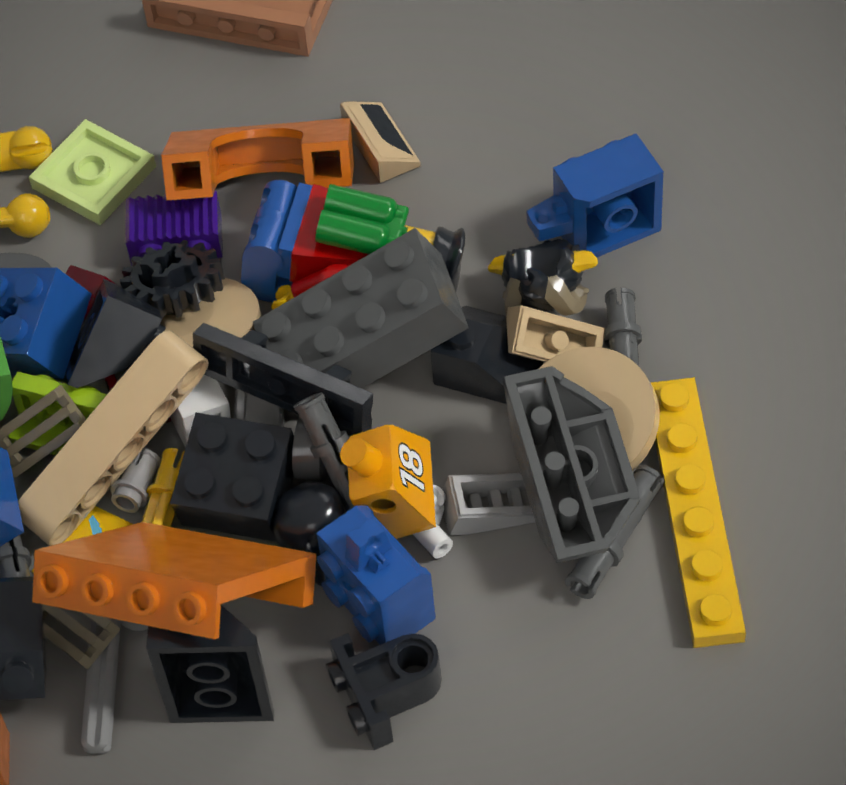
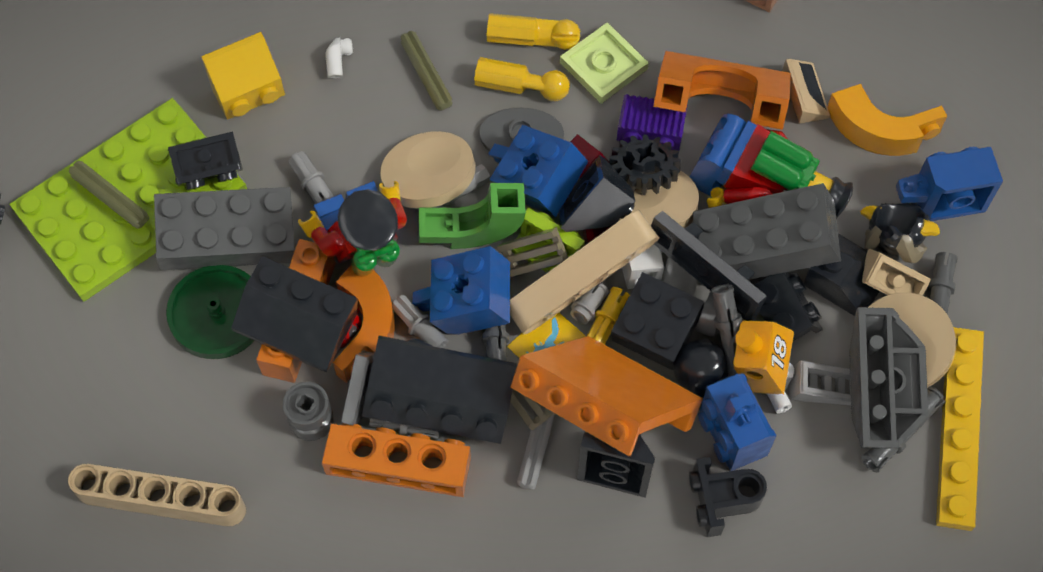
camera: 10 degrees right, 10 degrees up
none -> black bracket [754,272,822,341]
none -> light orange arch [827,84,947,156]

